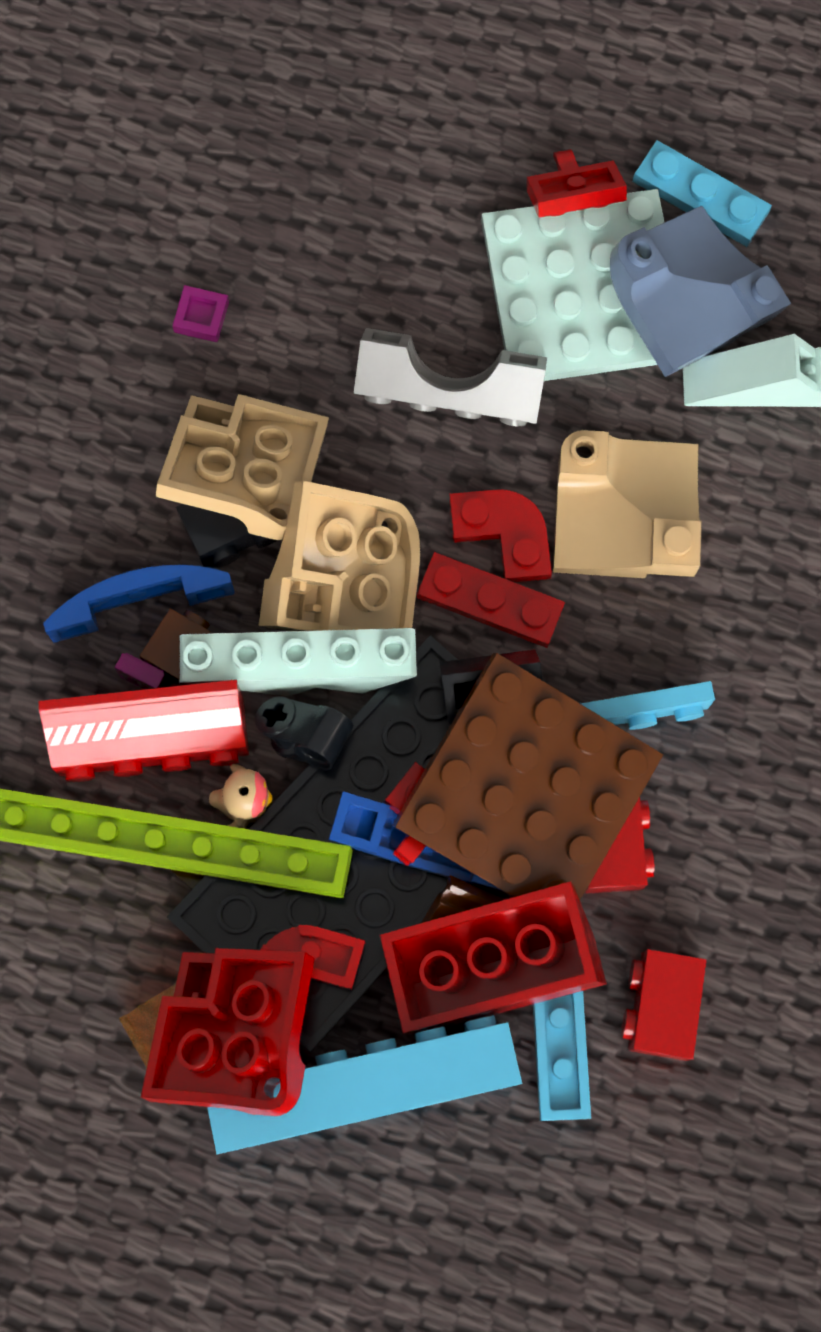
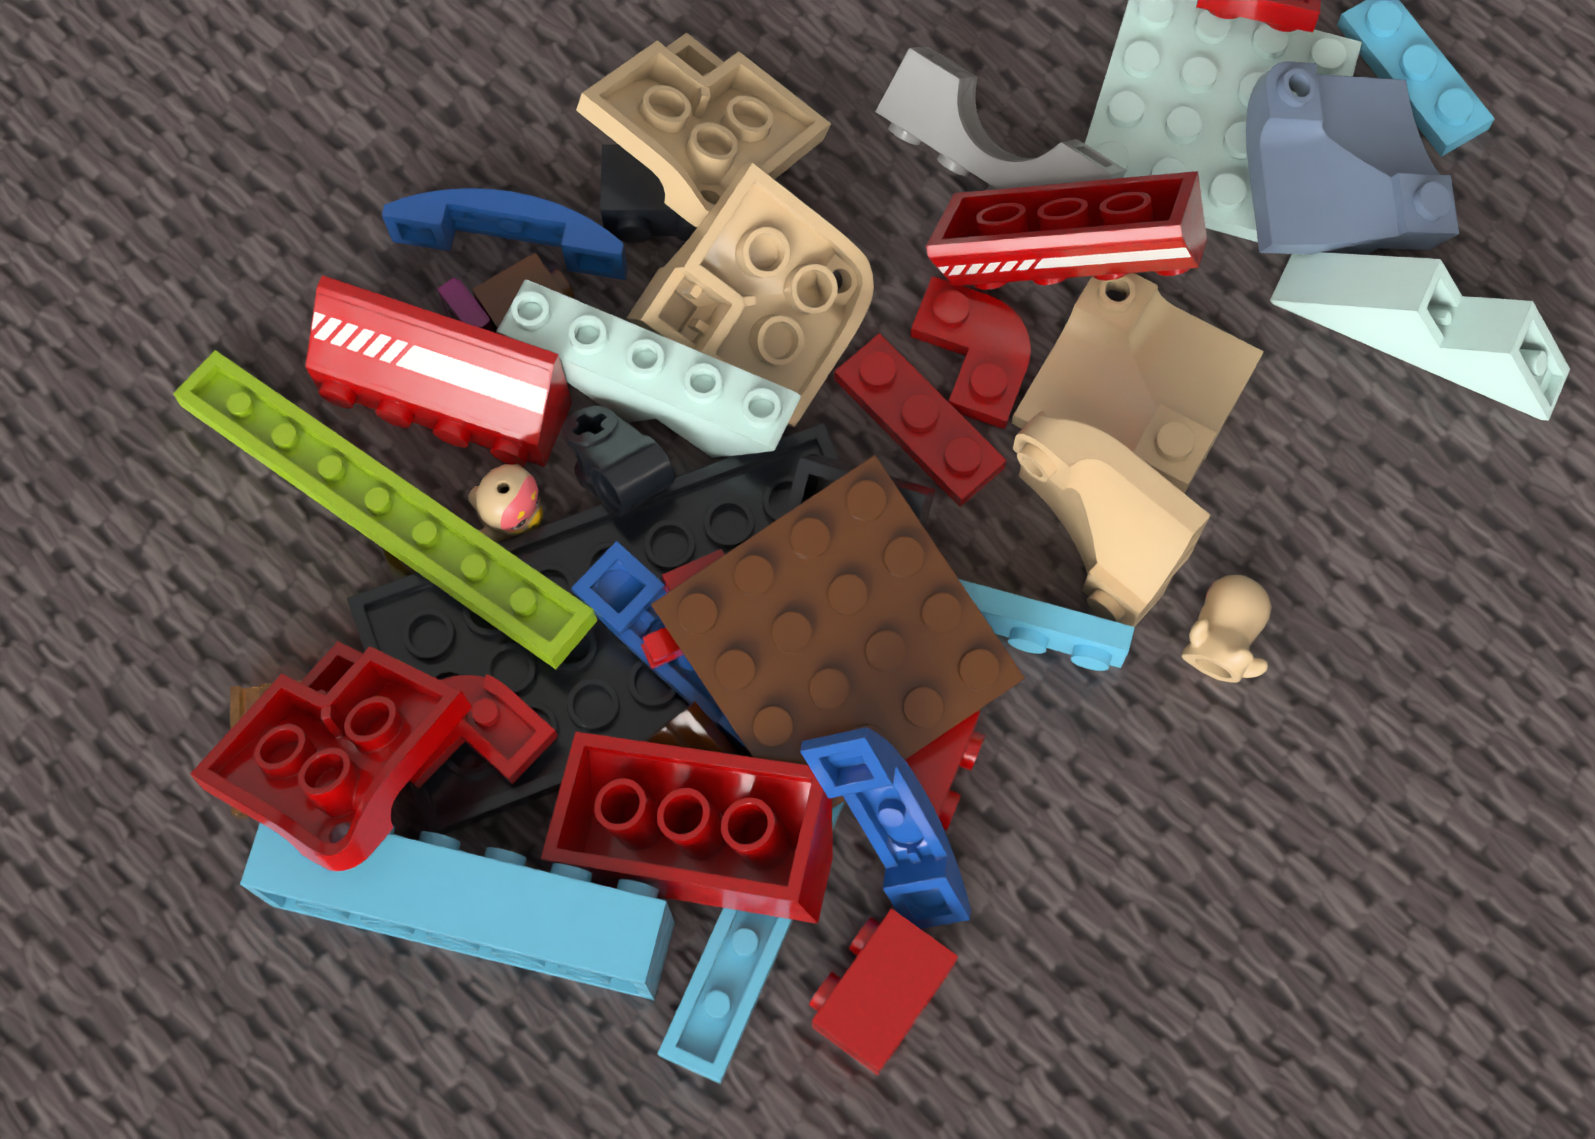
camera: 30 degrees right, 5 degrees down
none -> blue slope [800,727,971,929]
none -> red slope [926,171,1207,290]
none -> tan slope [1013,411,1211,627]
none -> tan animal [1182,575,1272,683]

